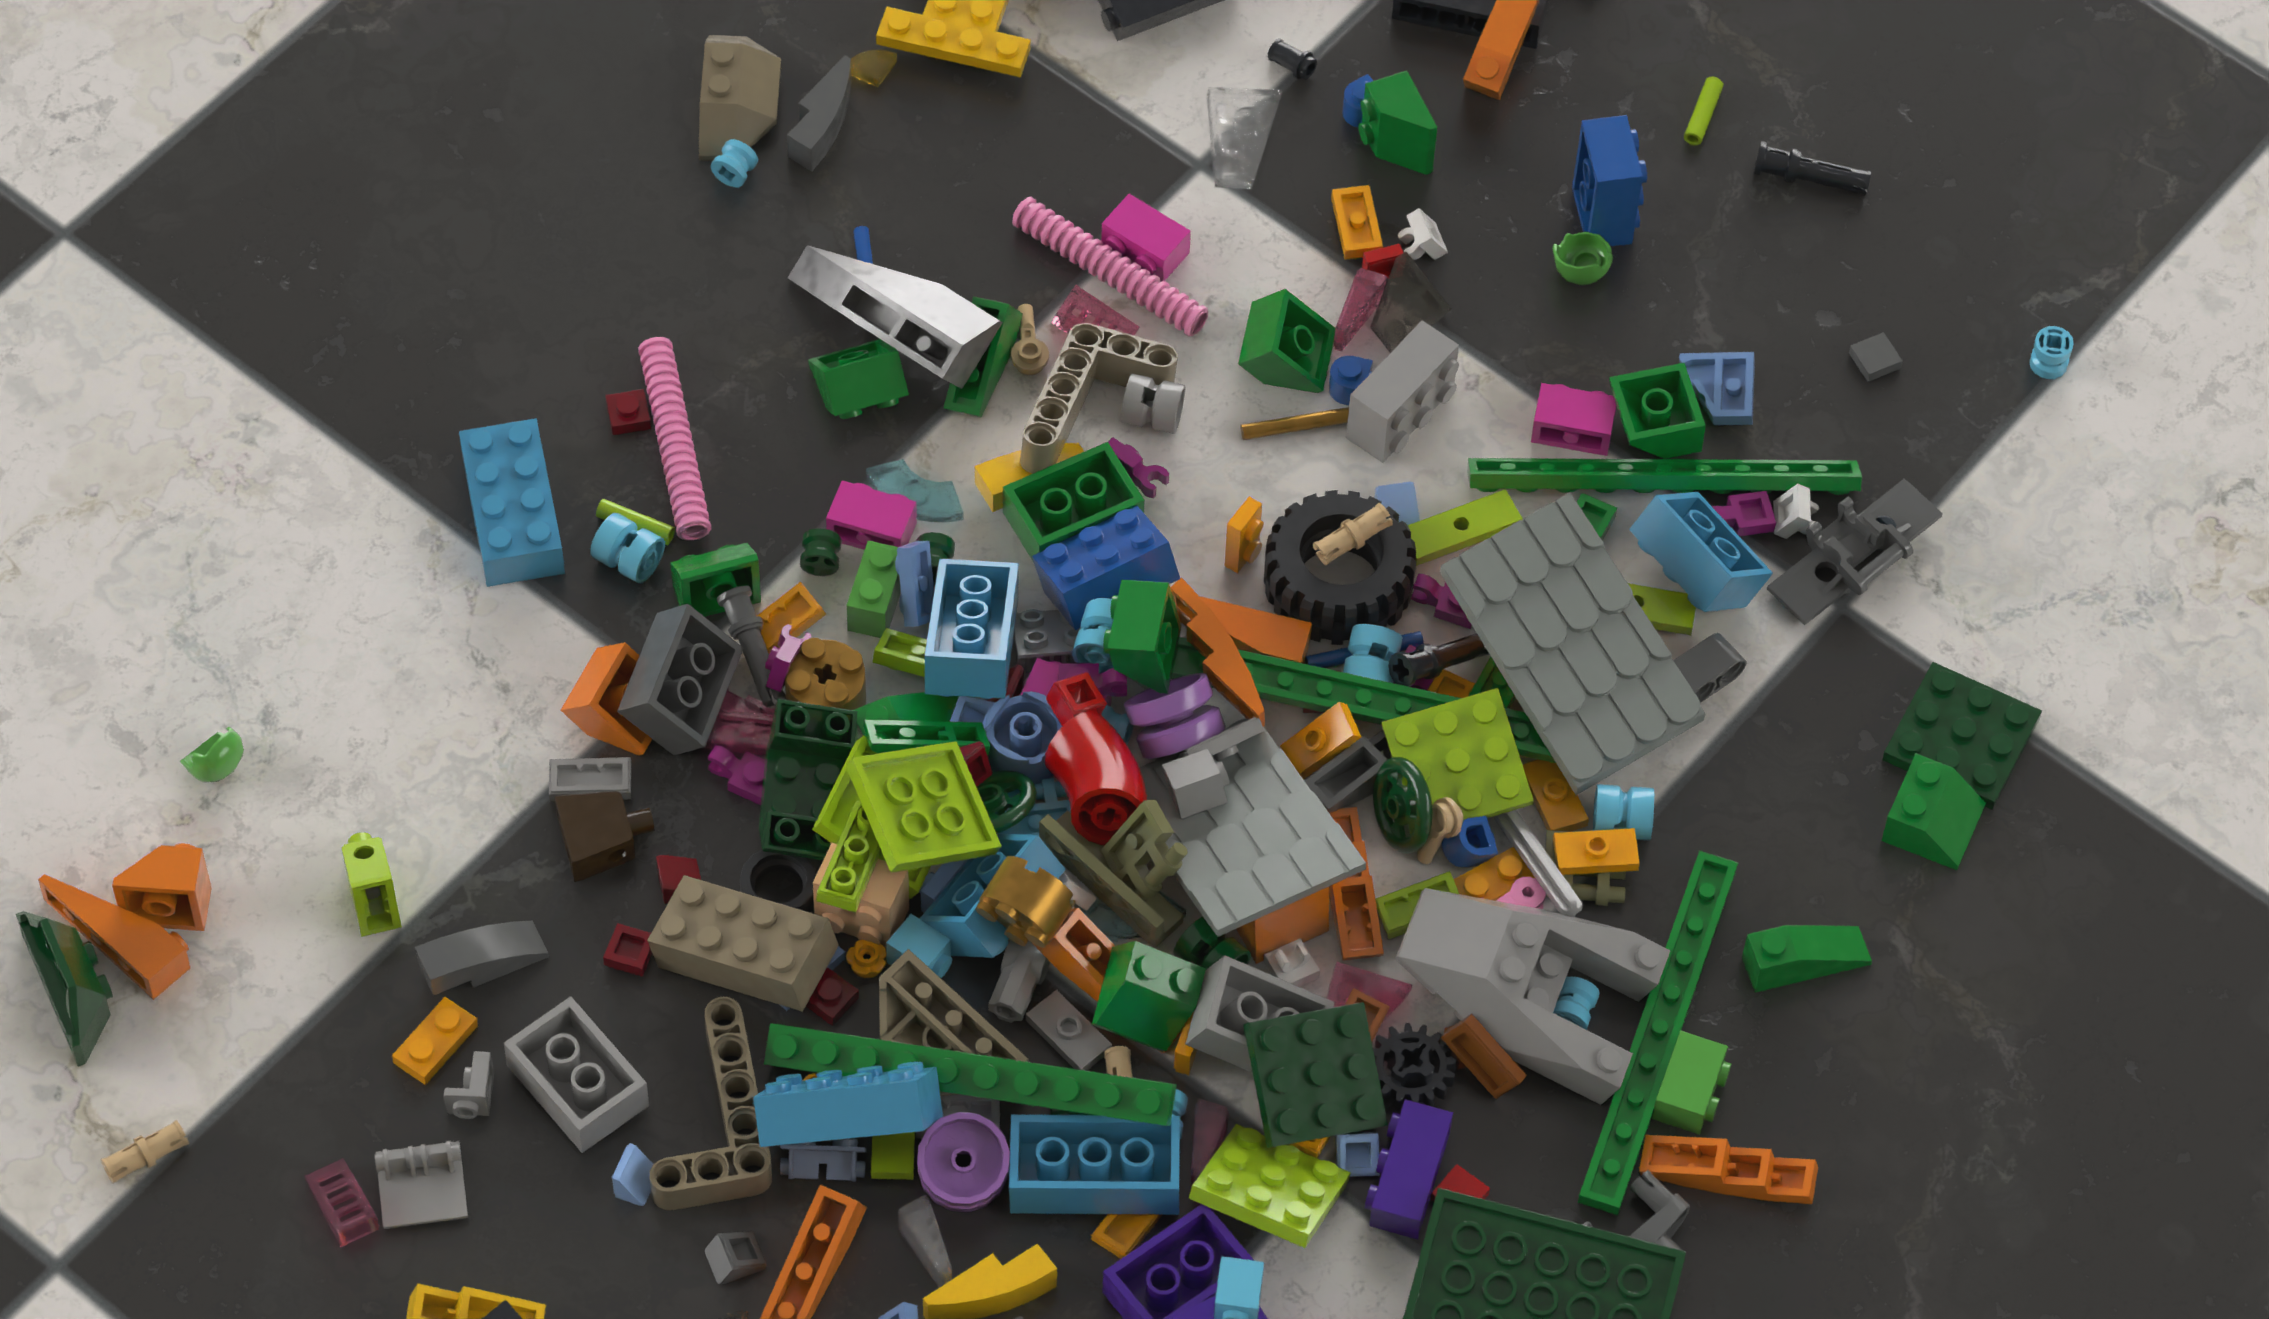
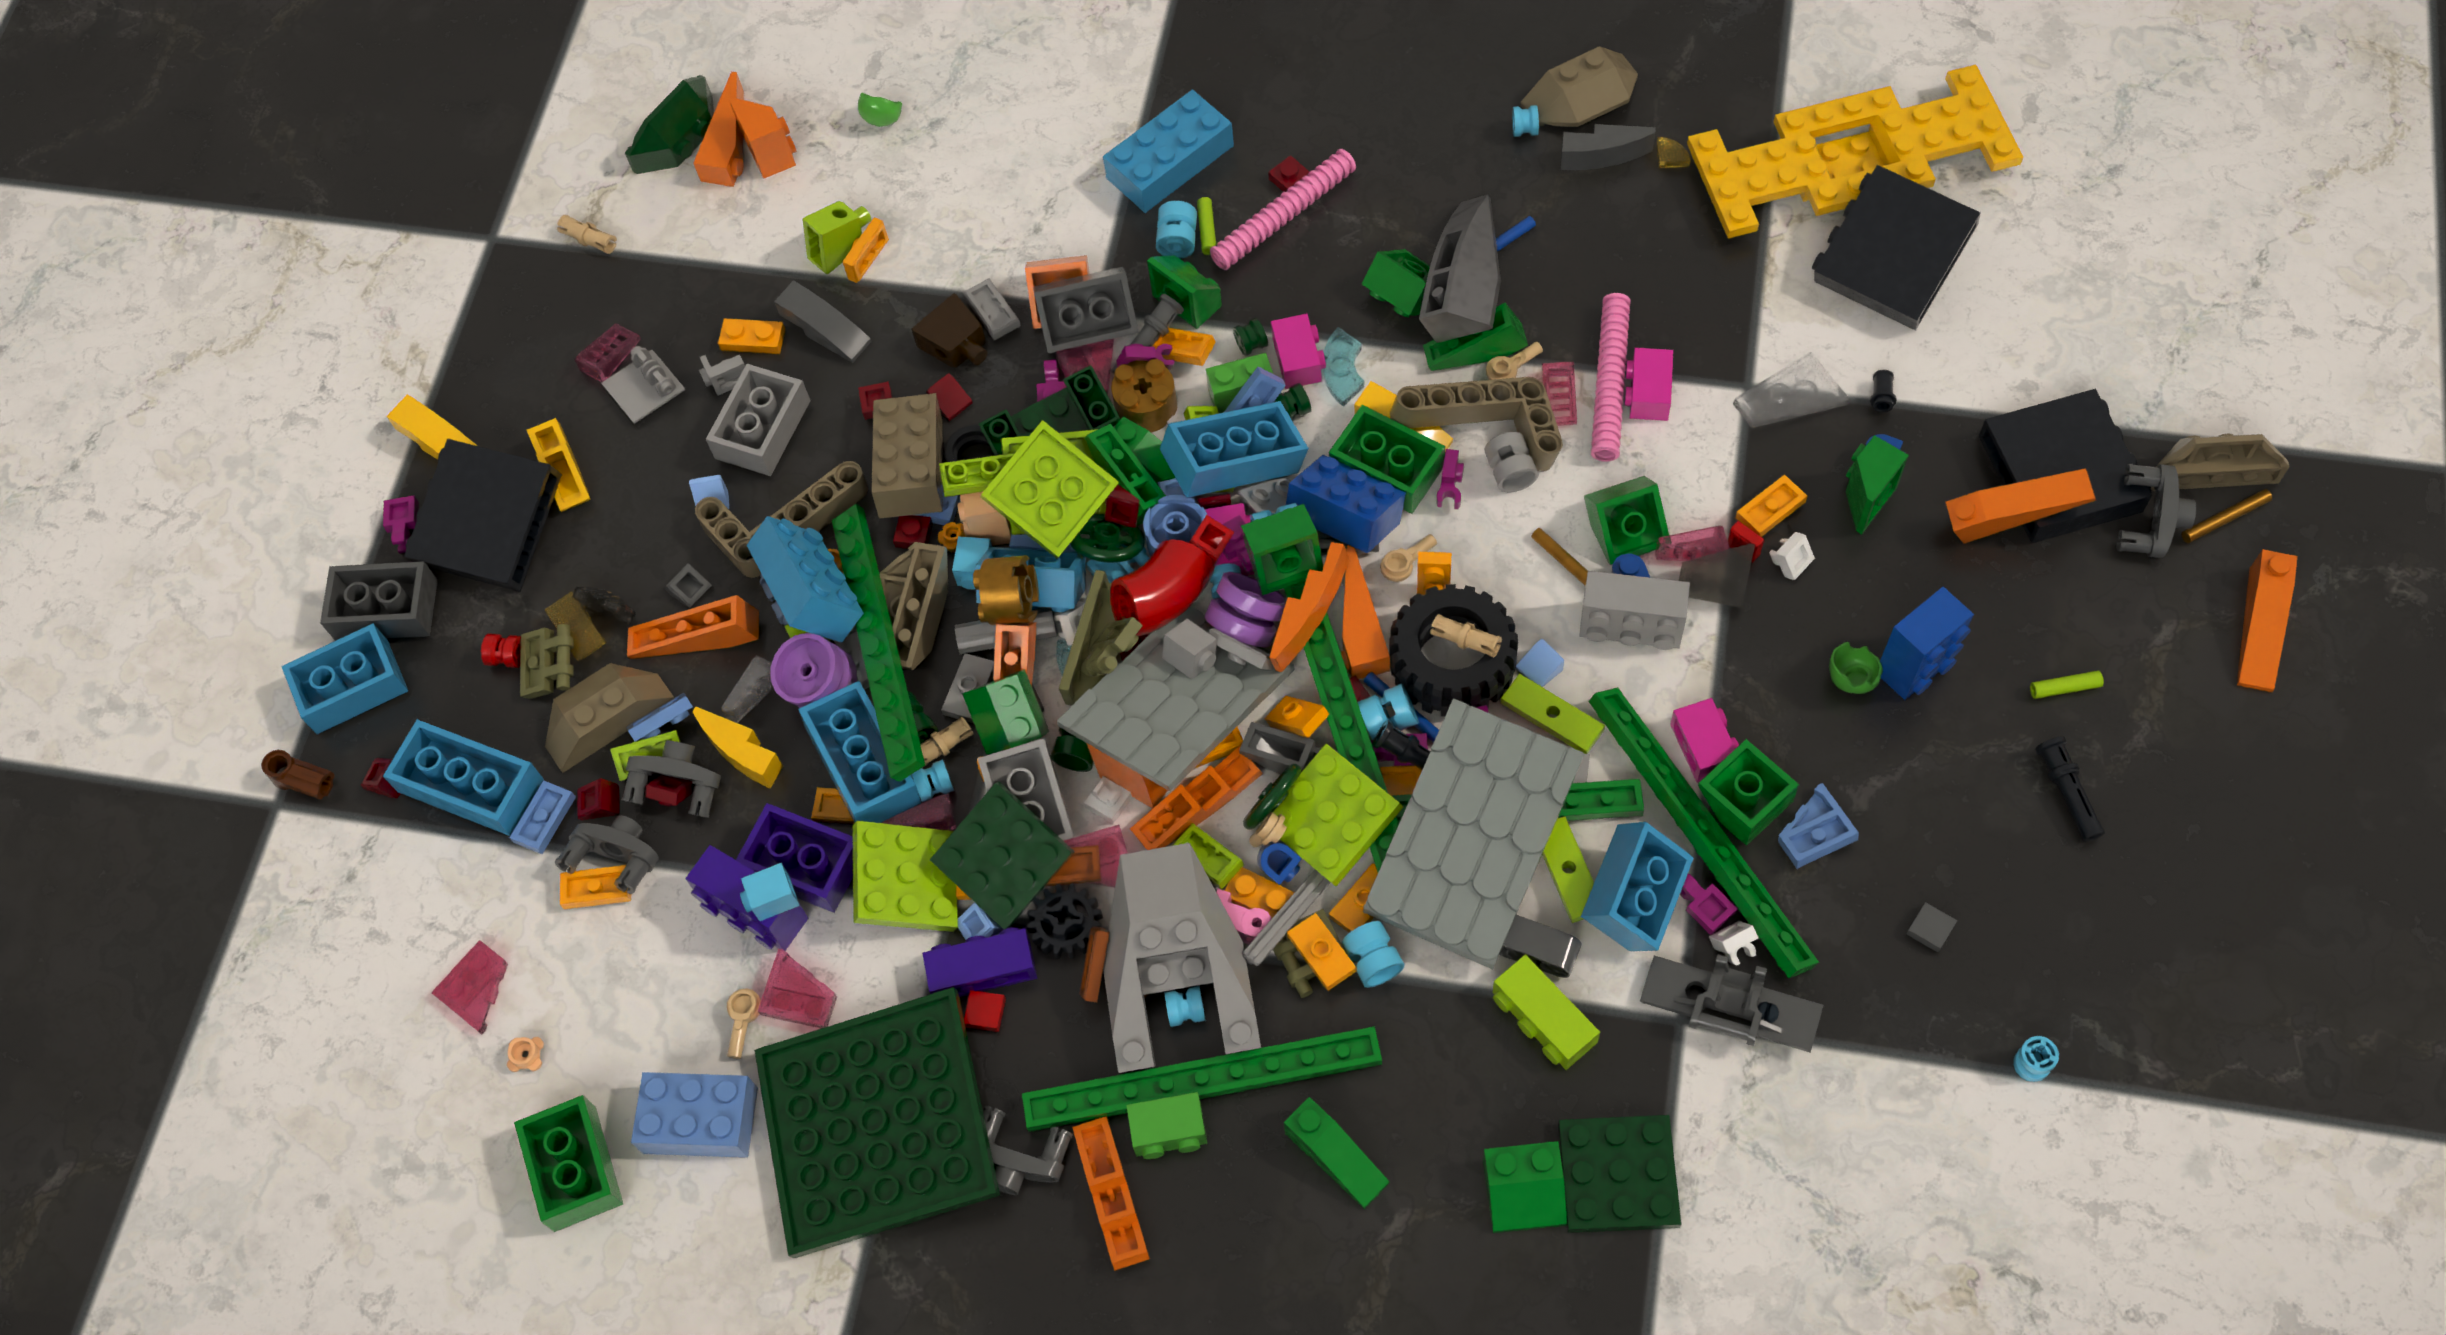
camera: 70 degrees right, 5 degrees up
none -> light orange plate [842,217,889,283]
none -> tan plate [1380,534,1437,582]
none -> lime brick [1492,954,1600,1070]

